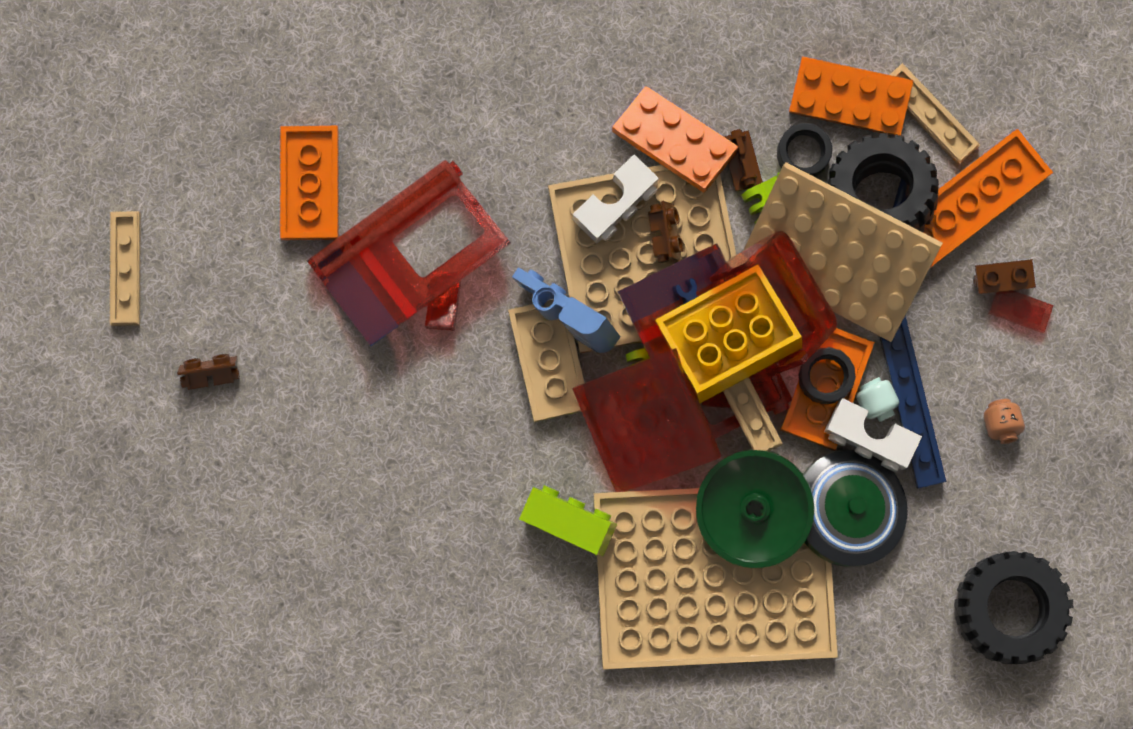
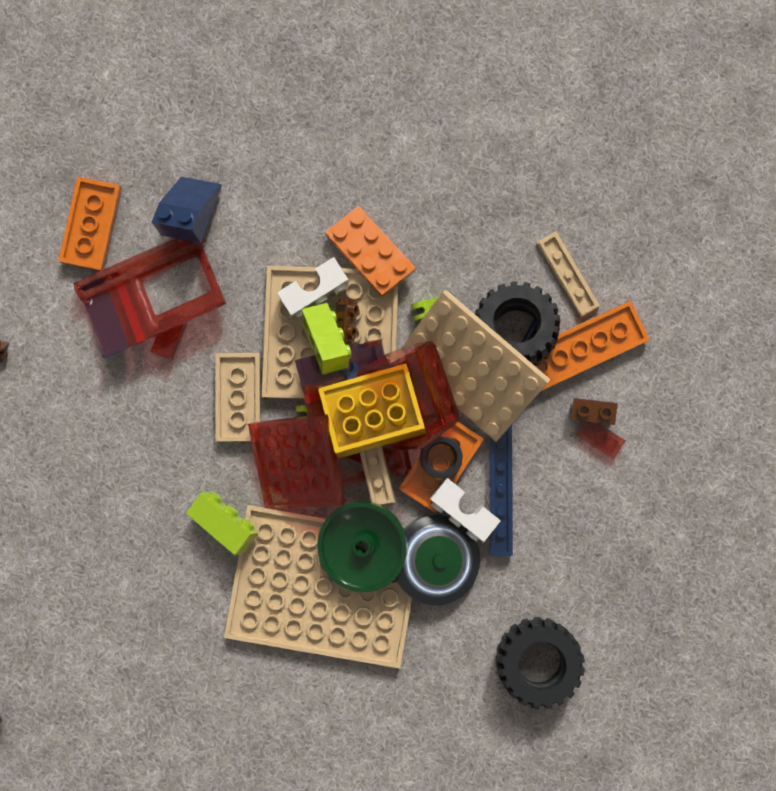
camera: 15 degrees right, 5 degrees up
medium blue plate [512,267,621,353] -> none
reddish brown hinge [724,129,763,191] -> none
black tyre [777,123,832,177] -> none
orange plate [789,56,914,136] -> none
light aqua head [856,377,900,422] -> none
nougat head [984,399,1025,444] -> none
none -> dark blue slope [152,177,222,243]
none -> lime brick [302,303,352,375]

